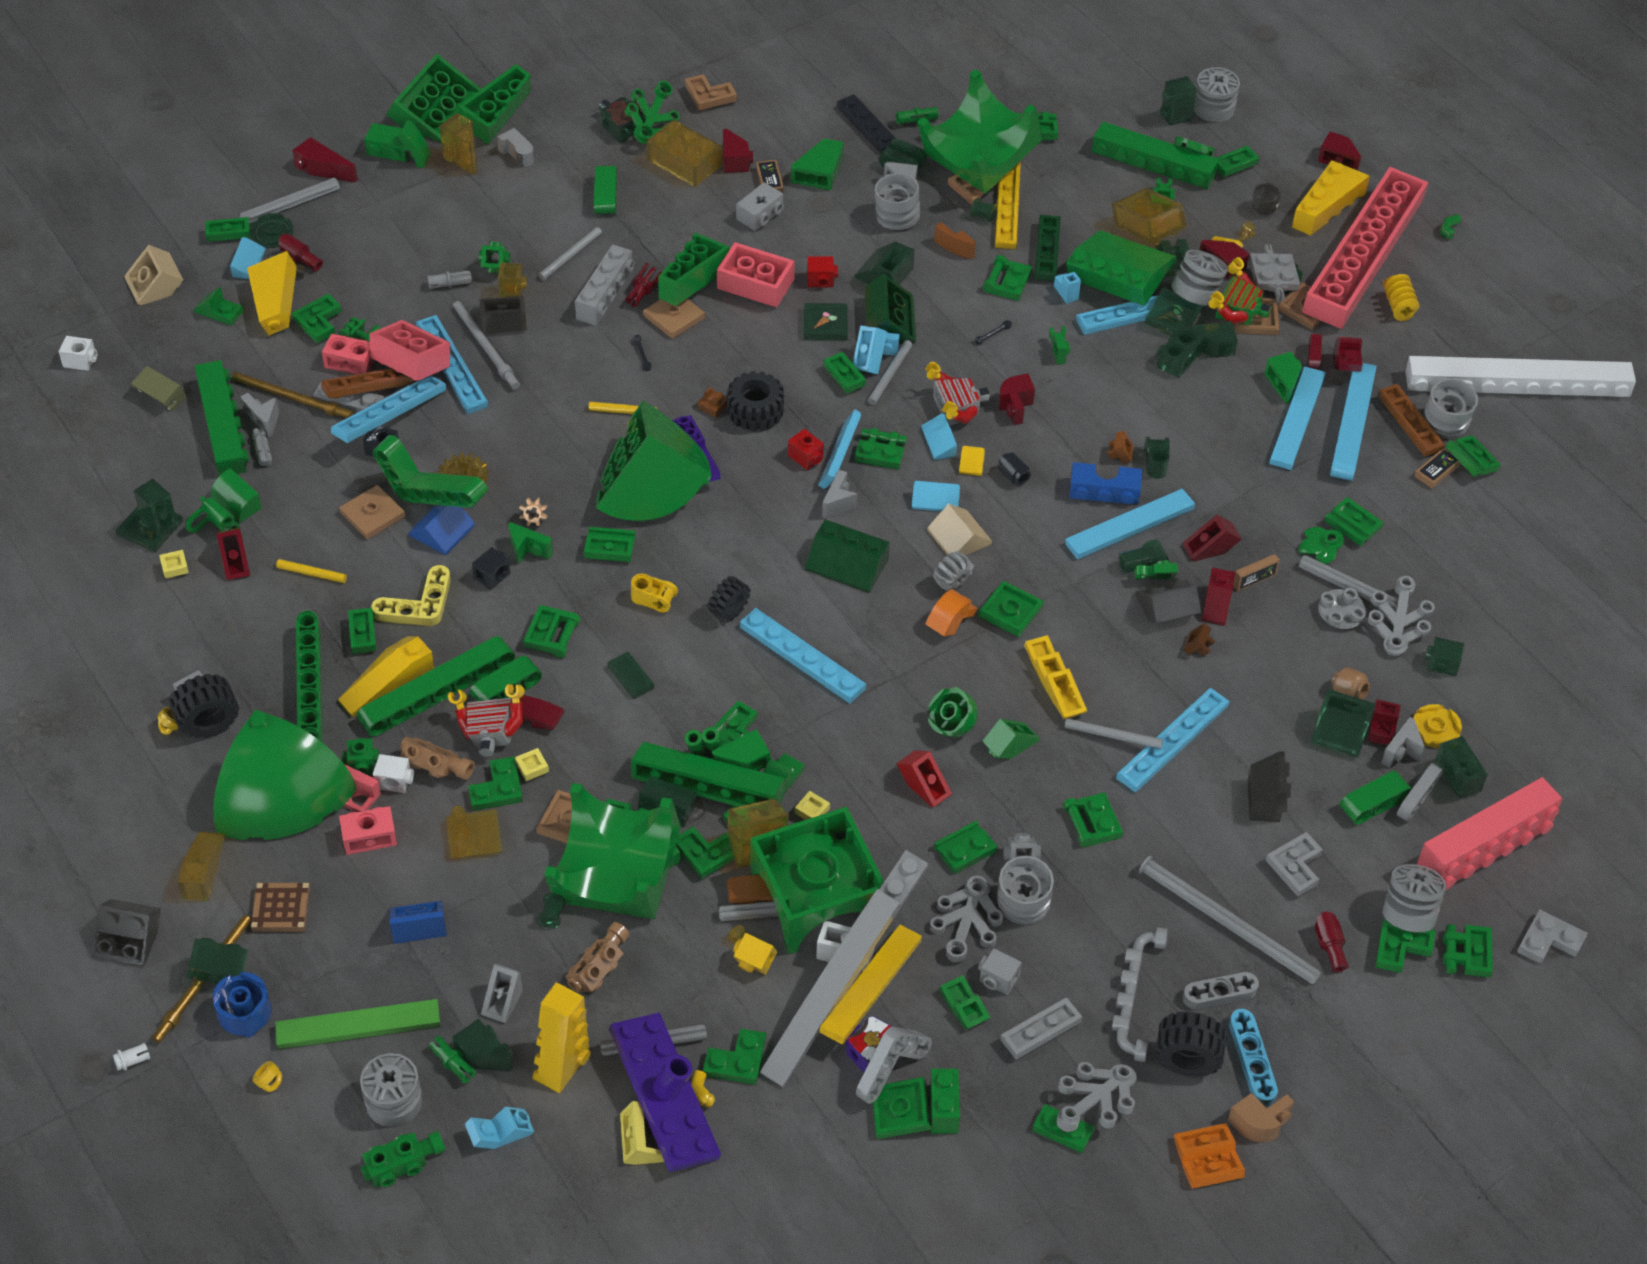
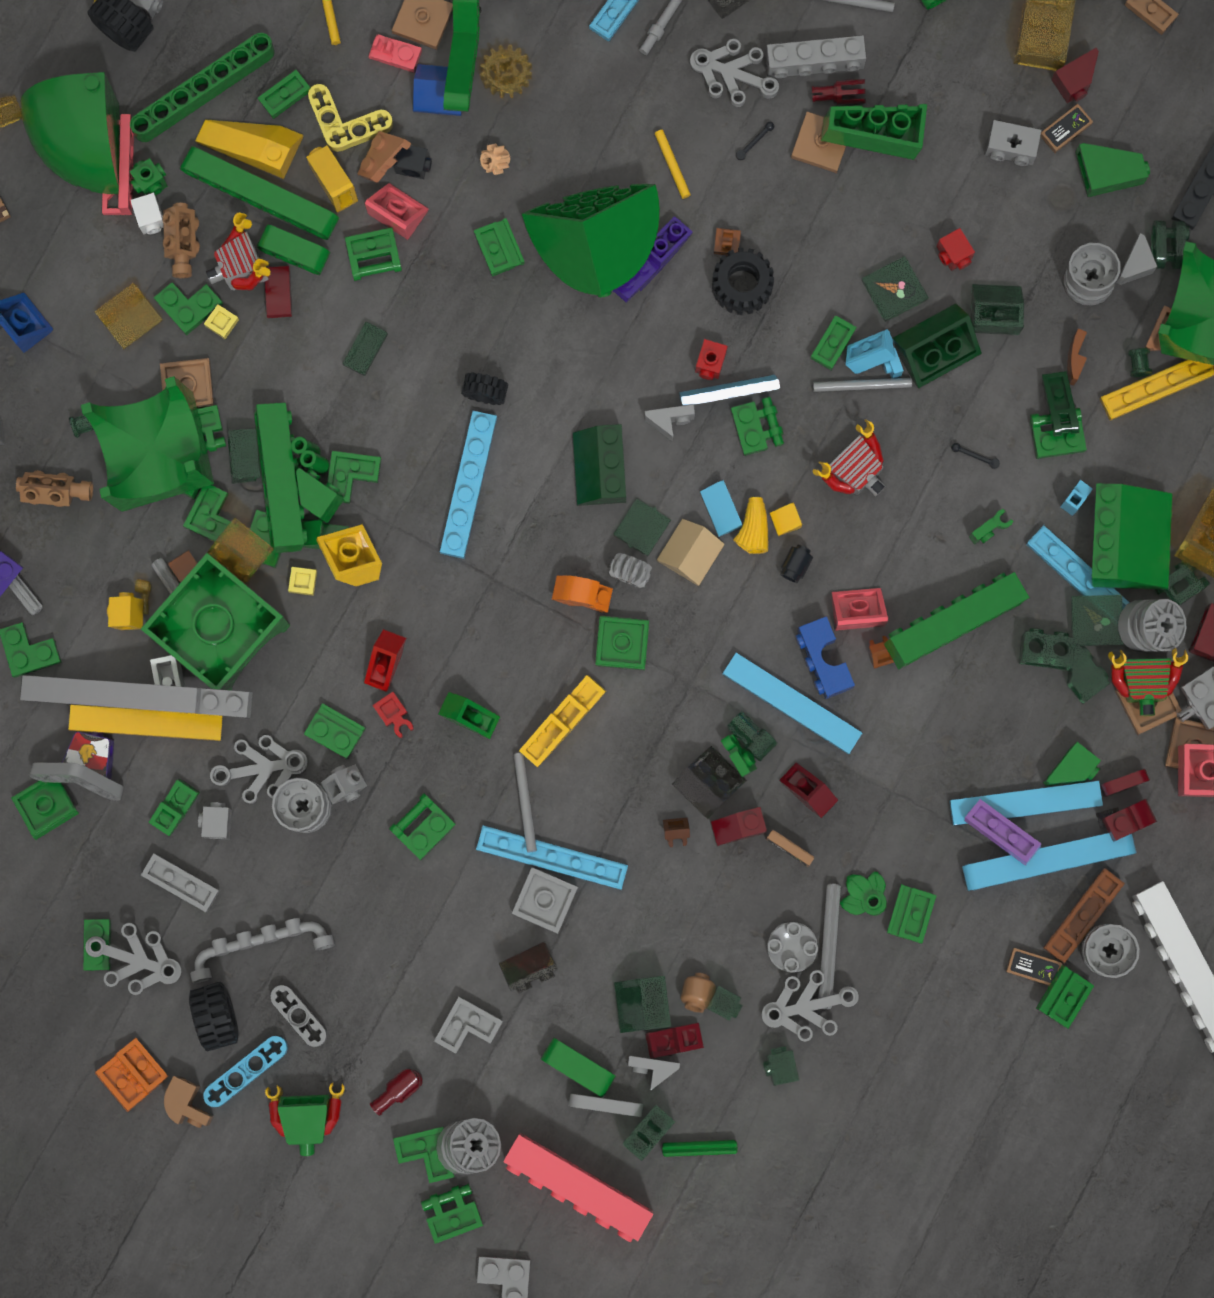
camera: 65 degrees right, 30 degrees up
coral brick [339,806,397,855] -> none
green slope [508,522,553,563] -> none
yellow piece [631,573,678,613] -> none
coral brick [717,242,795,308] -> none
medium azure slope [921,414,957,460] -> none
green cylinder [928,687,978,738] -> none
green brick [930,1068,960,1134] -> none
dark red brick [998,373,1035,425] -> none
dark green plate [1034,215,1061,281] -> none
light grey axle [1139,856,1321,984] -> none
clear green piece [1144,437,1170,479] -> none
yellow tile [1413,704,1462,748] -> none
none -> green torso [265,1083,345,1156]
none -> yellow slope [306,145,358,213]
none -> yellow slope [316,524,382,586]
none -> nougat wing [357,131,411,183]
none -> coral slope [365,183,429,240]
none -> coral plate [369,34,422,73]
none -> red plate [372,692,414,738]
none -> light grey plate [512,867,578,934]
none -> clear green piece [614,499,671,556]
none -> green axle [662,1140,738,1157]
none -> light grey plant [690,39,779,107]
none -> clear green brick [706,986,743,1021]
none -> yellow piece [733,497,768,554]
none -> coral slope [832,588,888,631]
none -> green brick [884,572,1030,670]
none -> medium lavender plate [964,799,1041,866]
none -> dark green plate [1042,371,1079,437]

